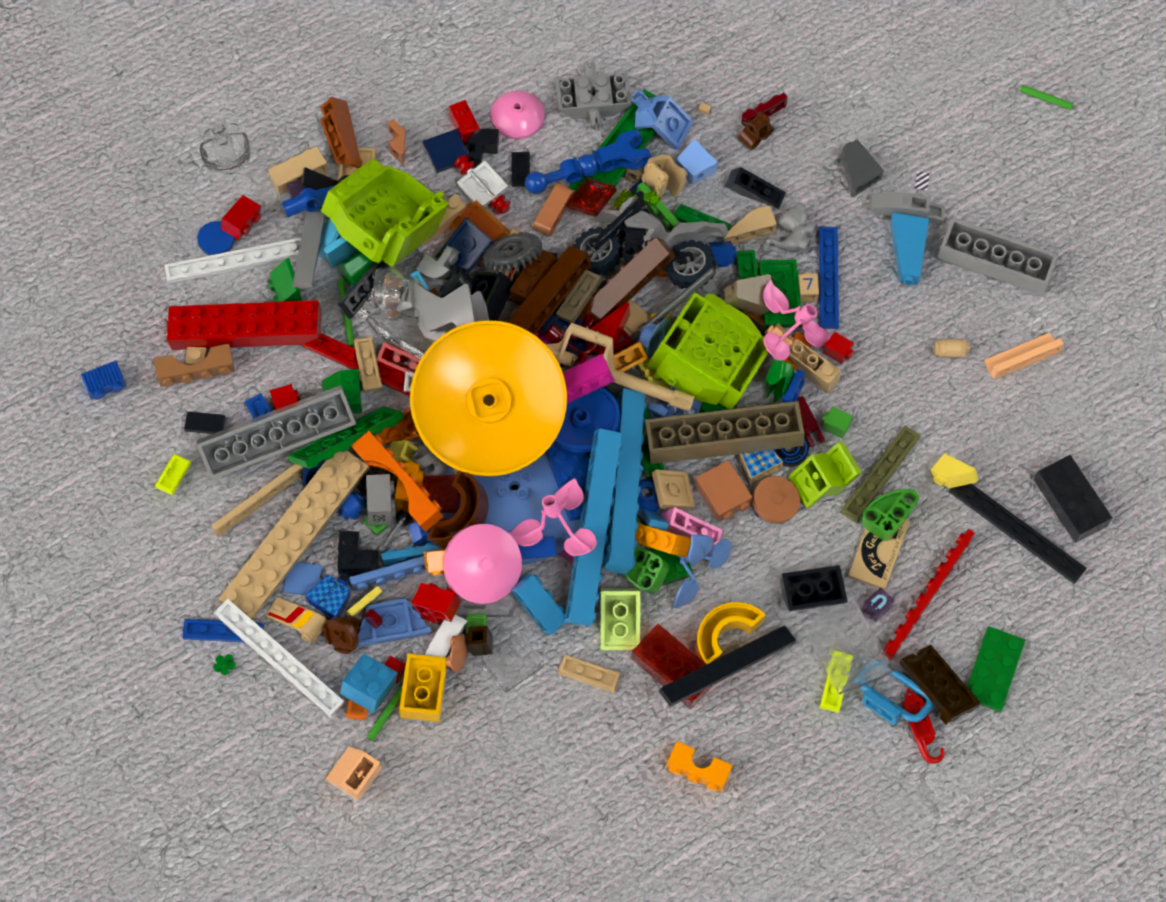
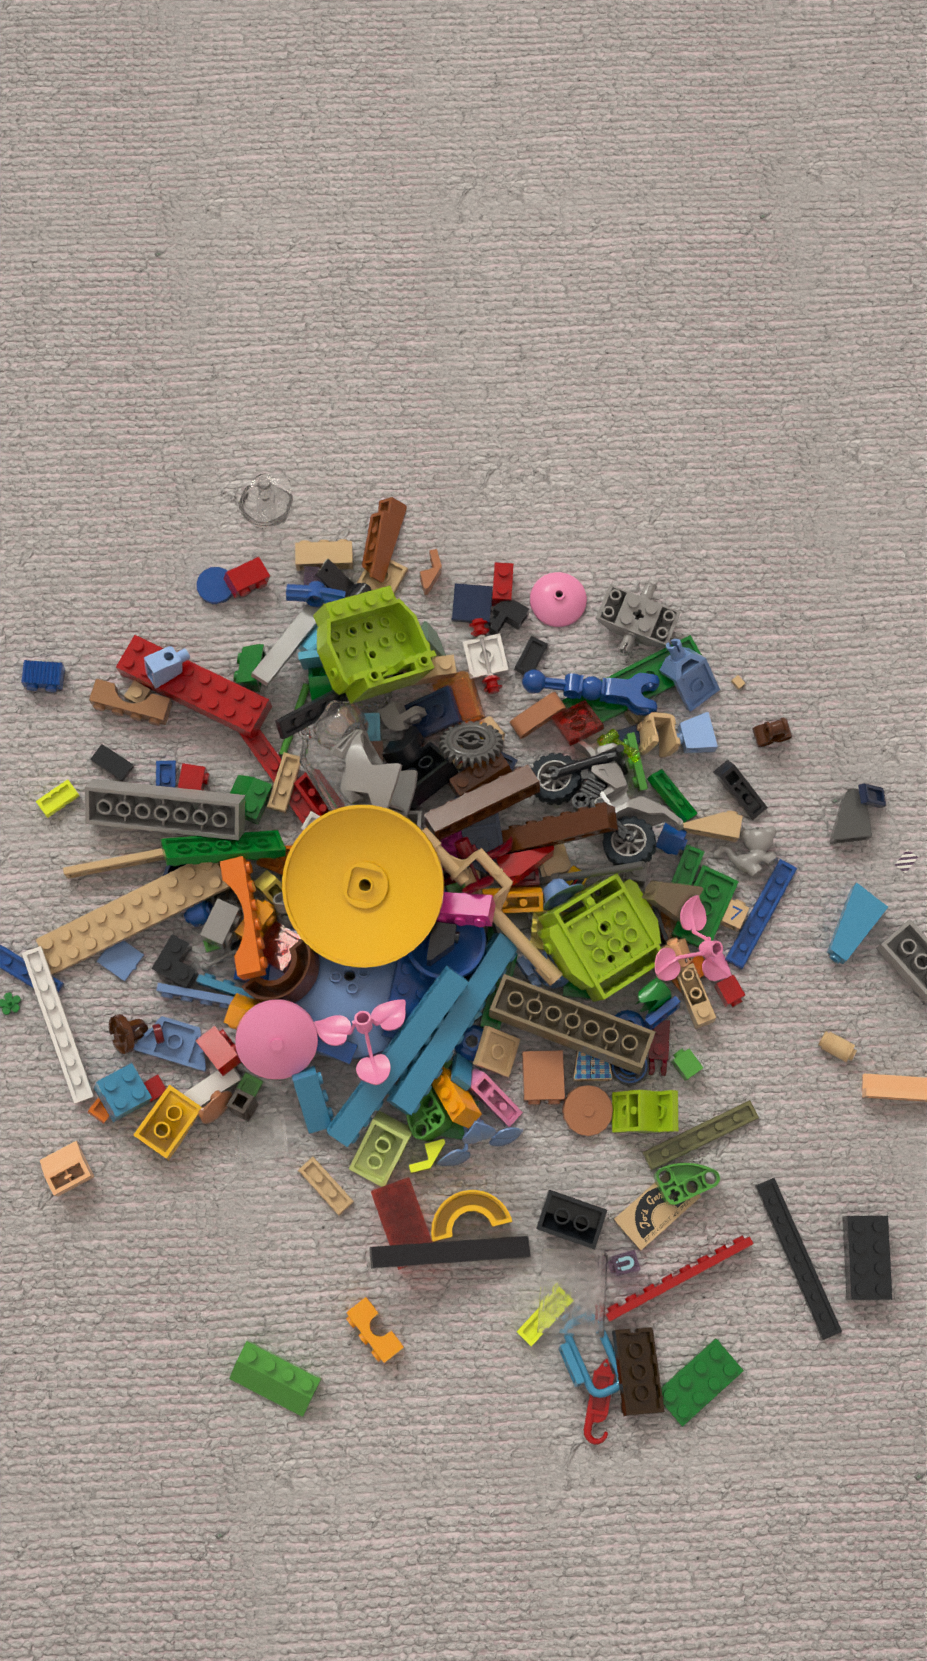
camera: 25 degrees right, 10 degrees up
white tile [164,237,302,284] -> none
tan door [265,597,328,643] -> none
torso [305,572,351,618] -> none
light yellow tile [345,586,382,617] -> none
bright green bar [367,687,402,741] -> none
dark tan plate [556,270,603,323] -> none
dark red hinge [741,92,788,127] -> none
light grey slope [870,192,945,225] -> none
light yellow slope [931,453,979,488] -> none
none -> light blue torso [144,646,190,689]
none -> bright green slope [229,1340,322,1417]
none -> neon yellow slope [409,1139,445,1174]
none -> black slope [427,922,460,966]
none -> dark blue tile [858,783,886,808]

